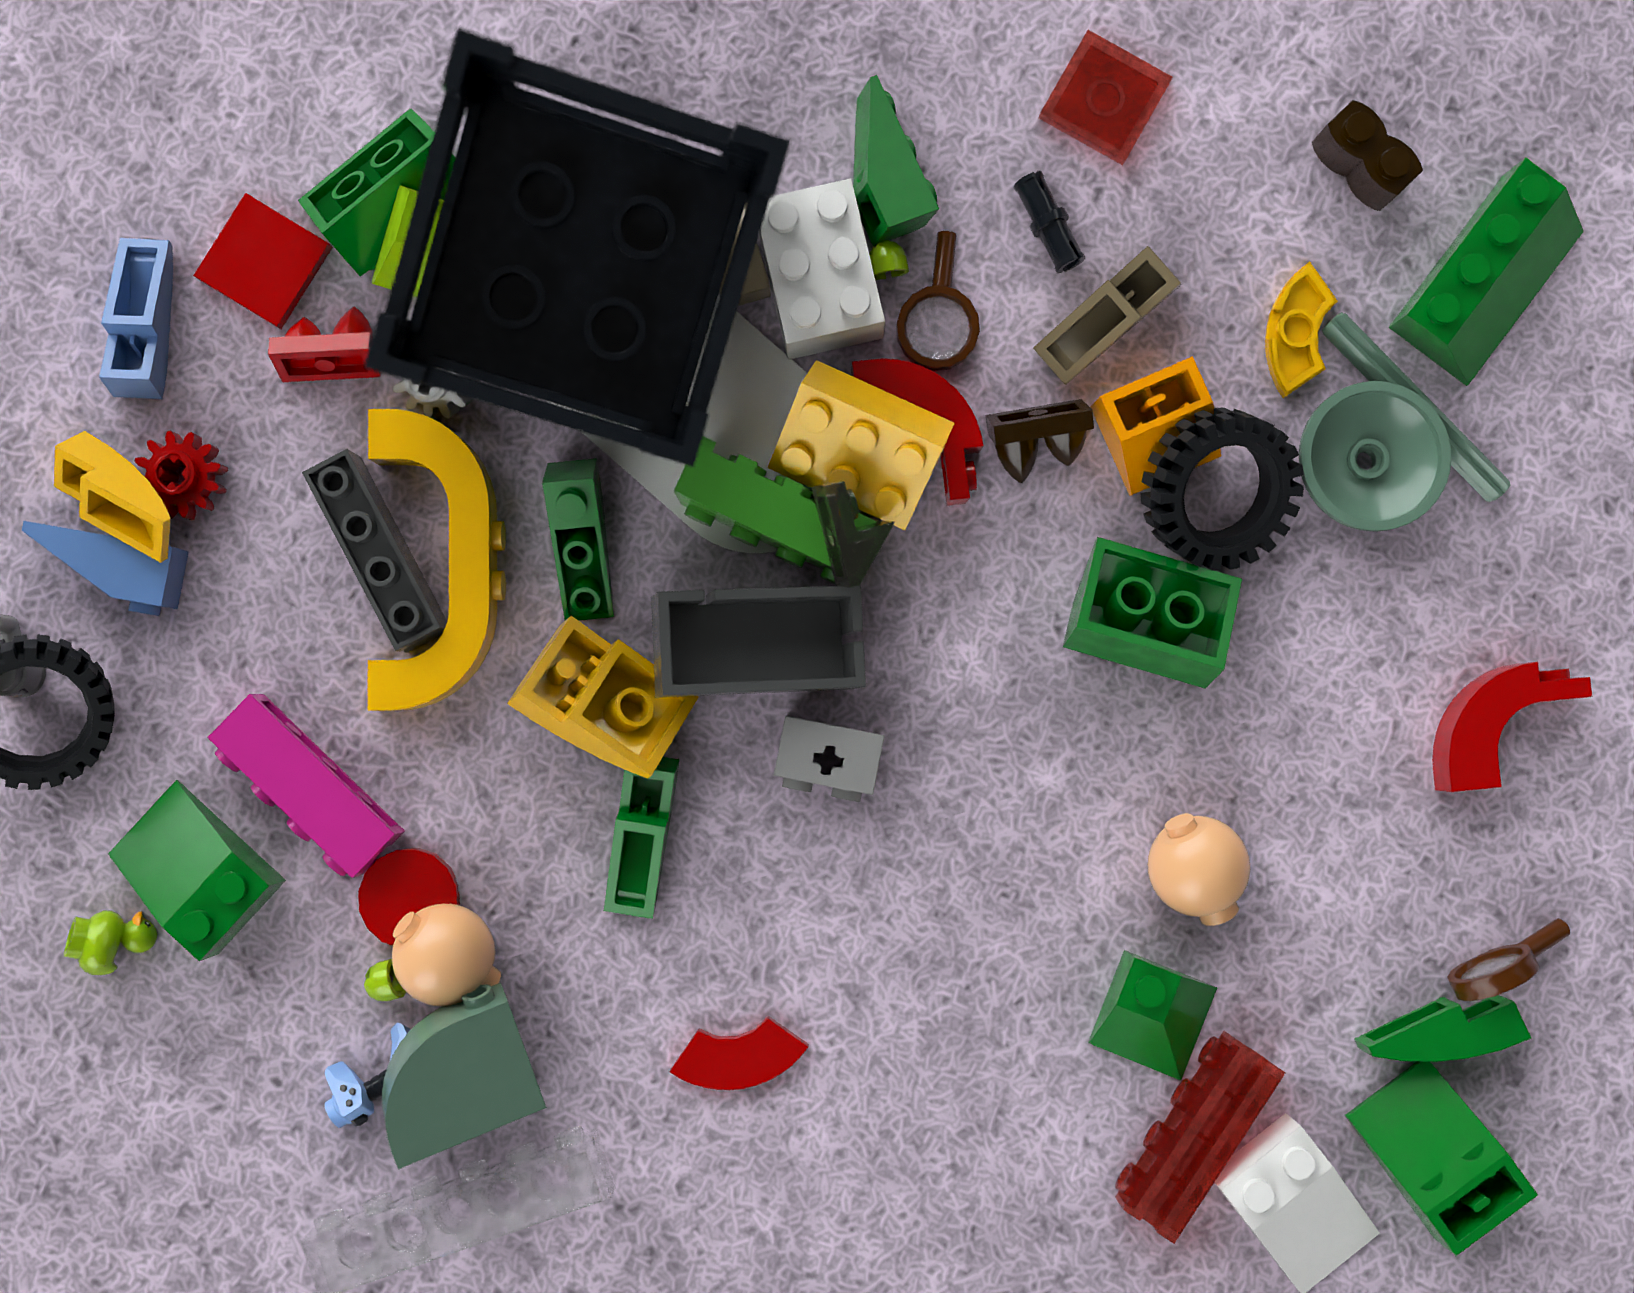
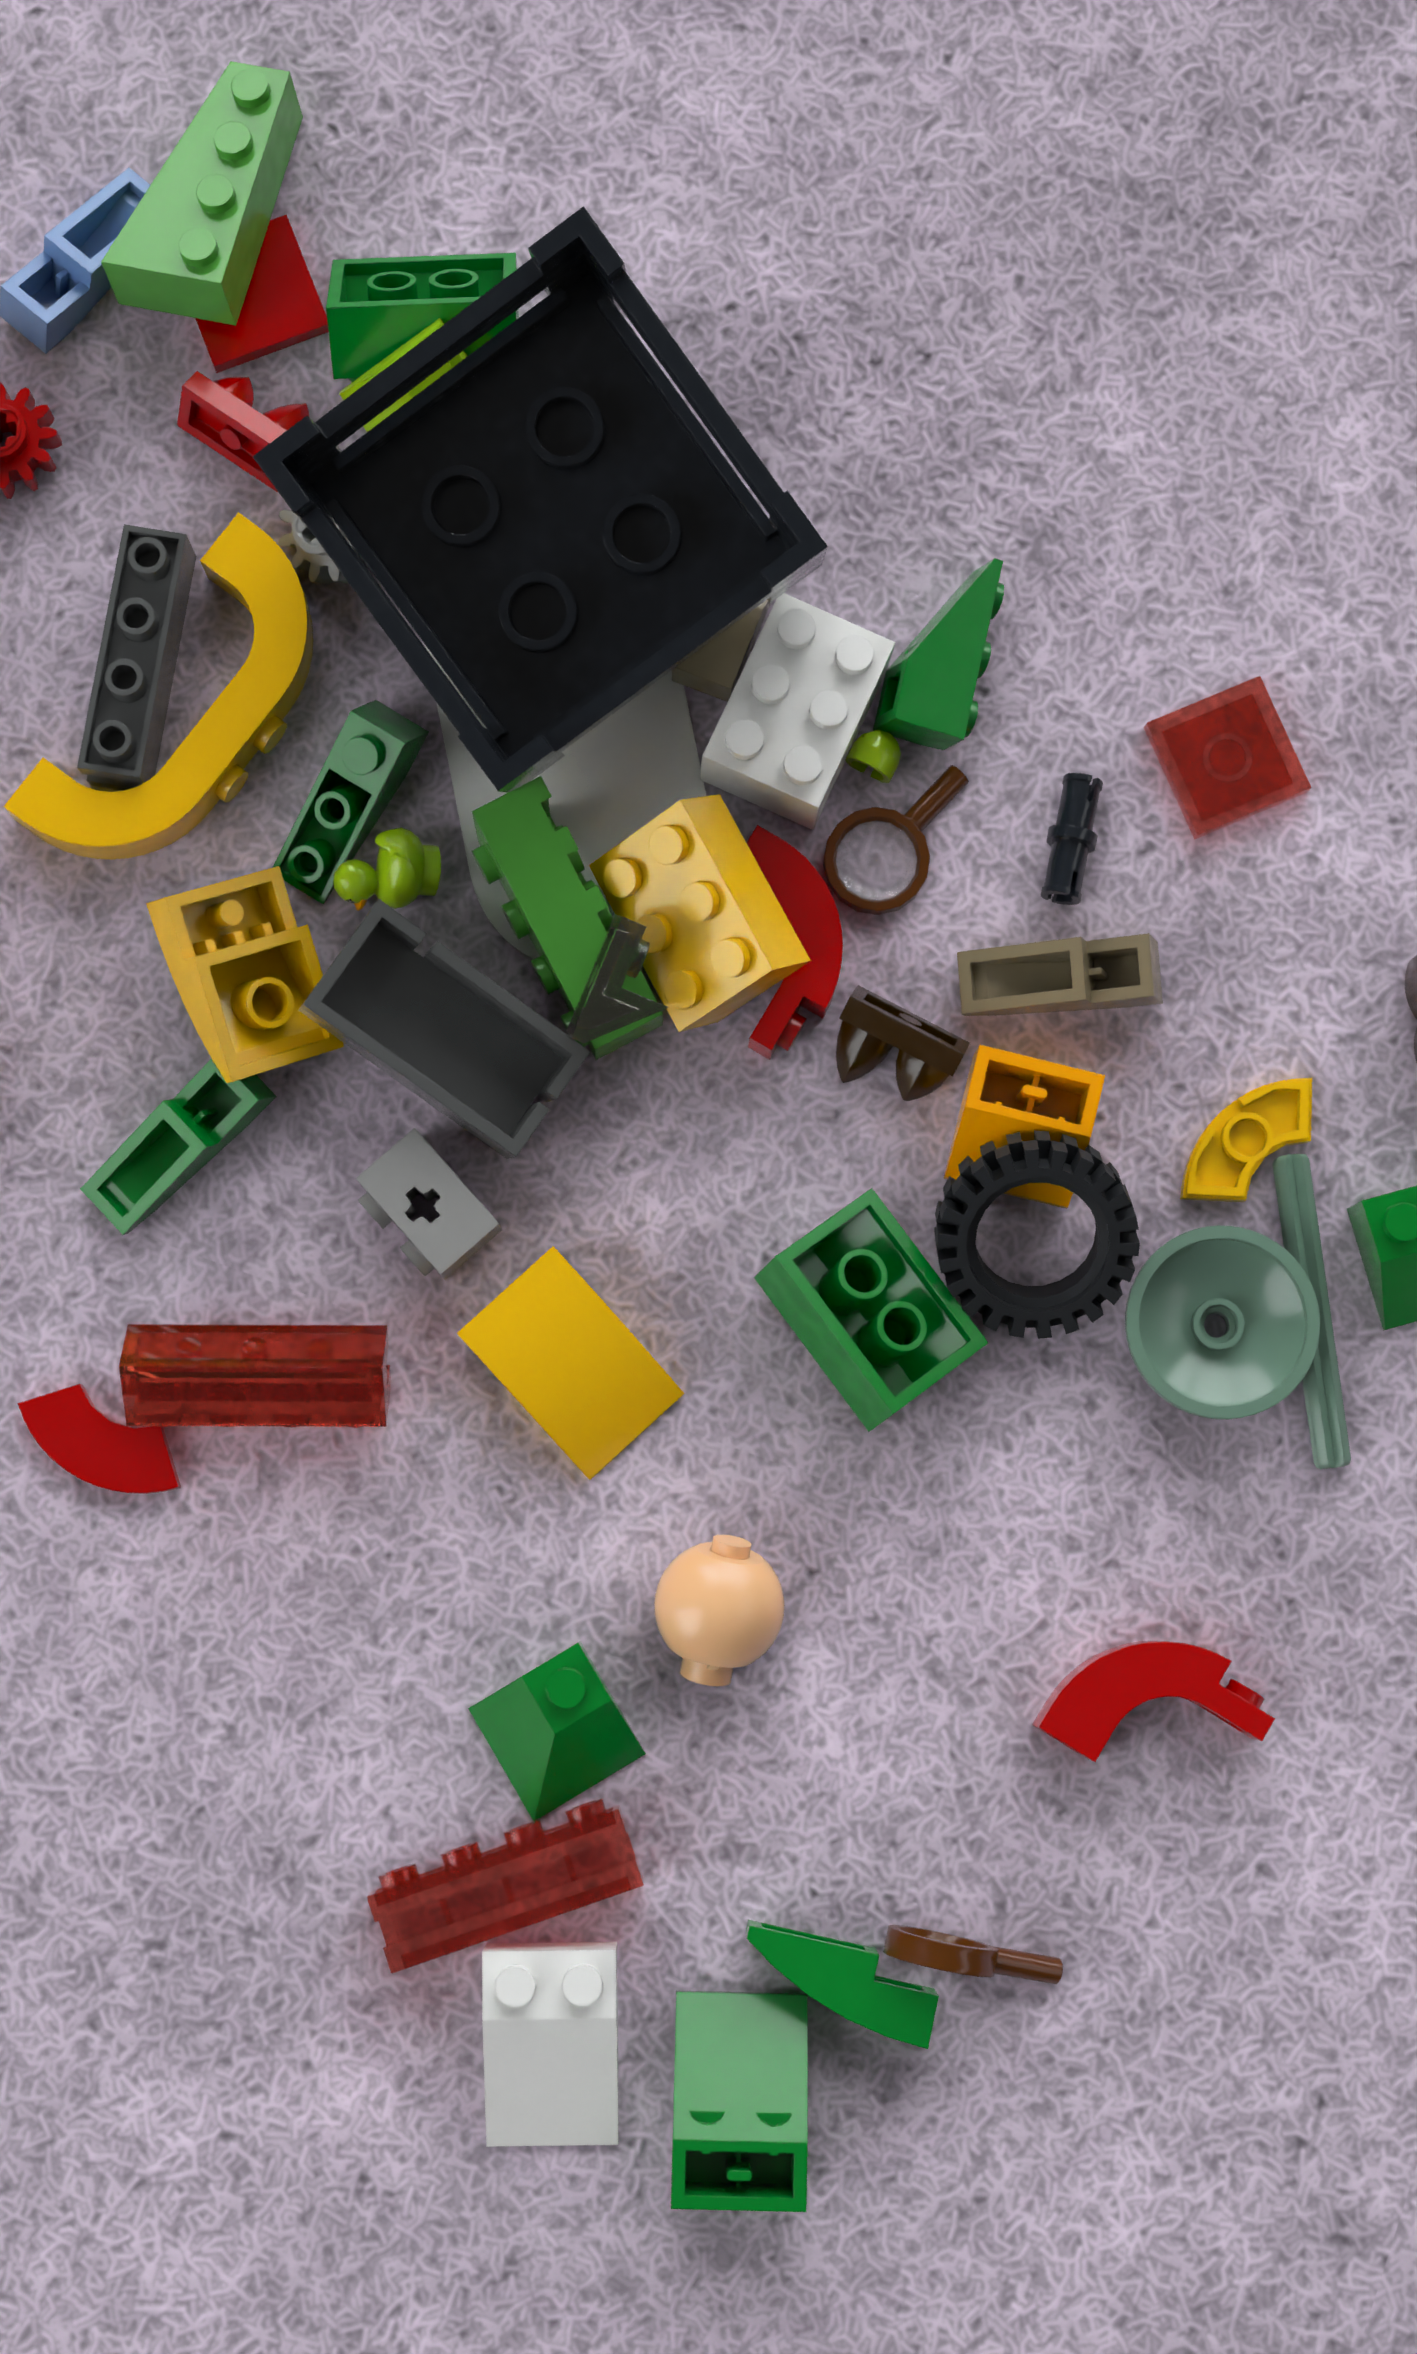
camera: 40 degrees right, 5 degrees down
none -> bright green wedge [101,61,303,326]
none -> clear red brick [119,1324,391,1428]
none -> lime animal [333,827,441,911]
none -> yellow slope [457,1246,684,1480]

